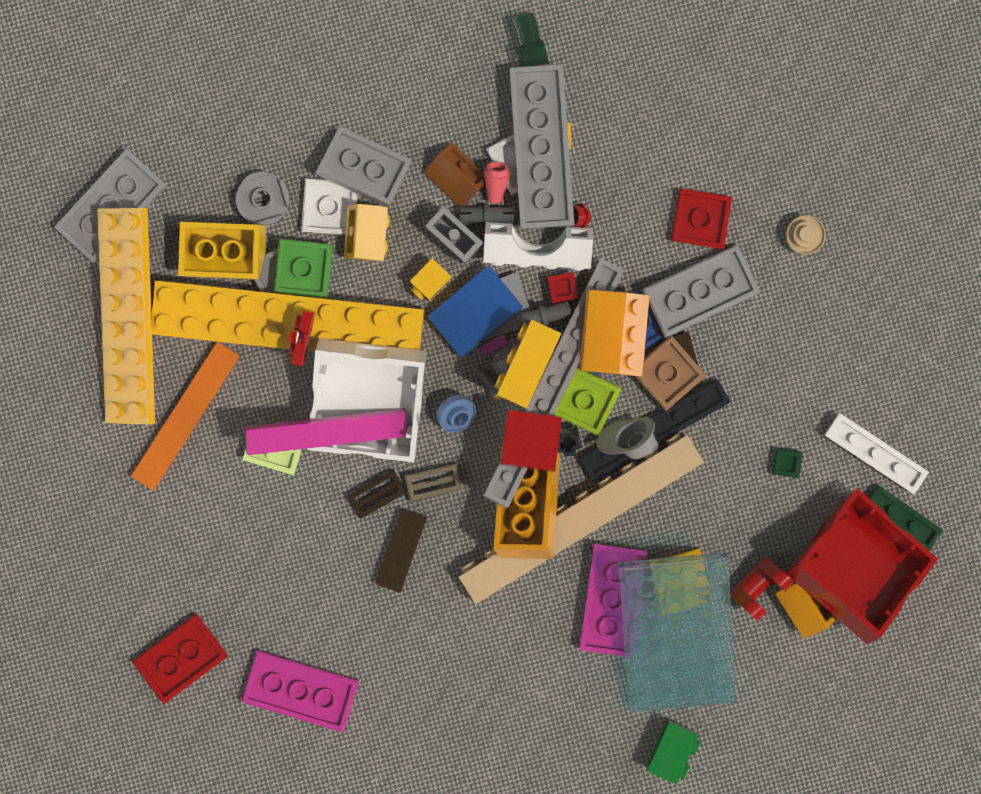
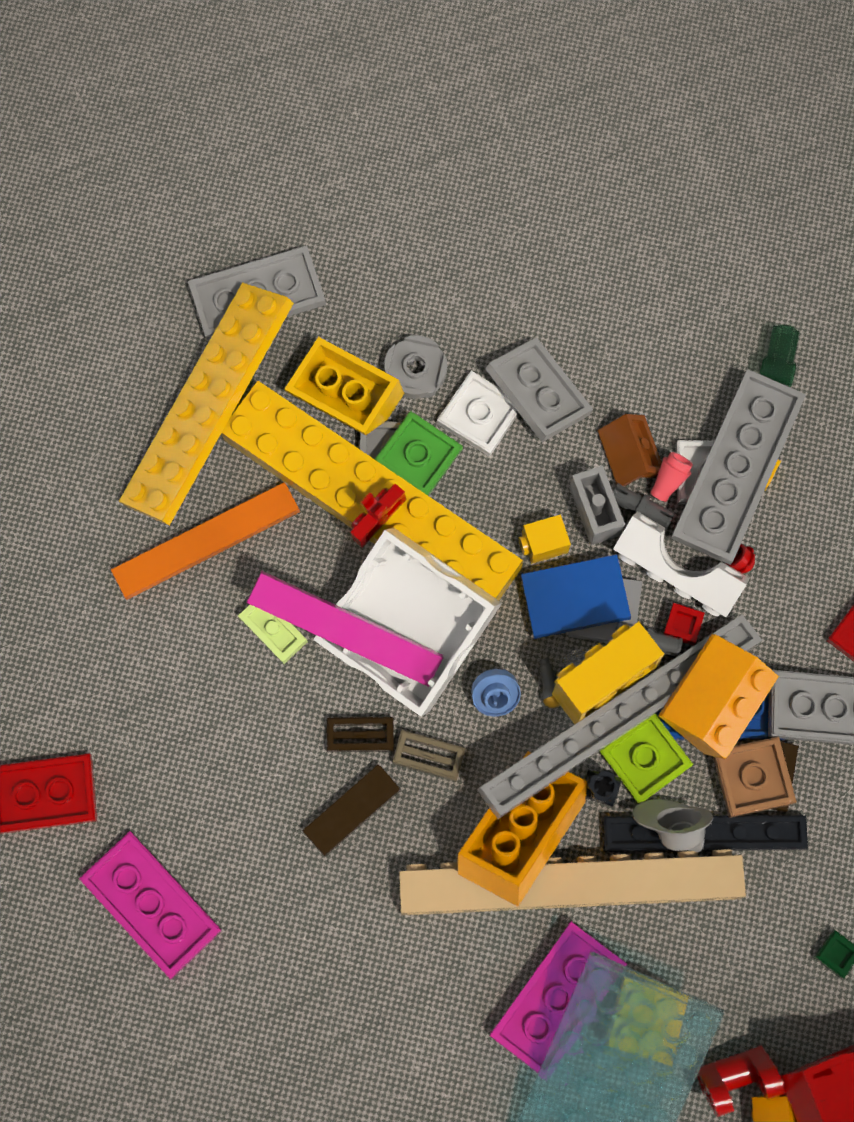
camera: 30 degrees right, 15 degrees down
yellow brick [344,204,390,262] -> none
magenta tile [480,335,508,357] -> none
red tile [500,410,562,472] -> none

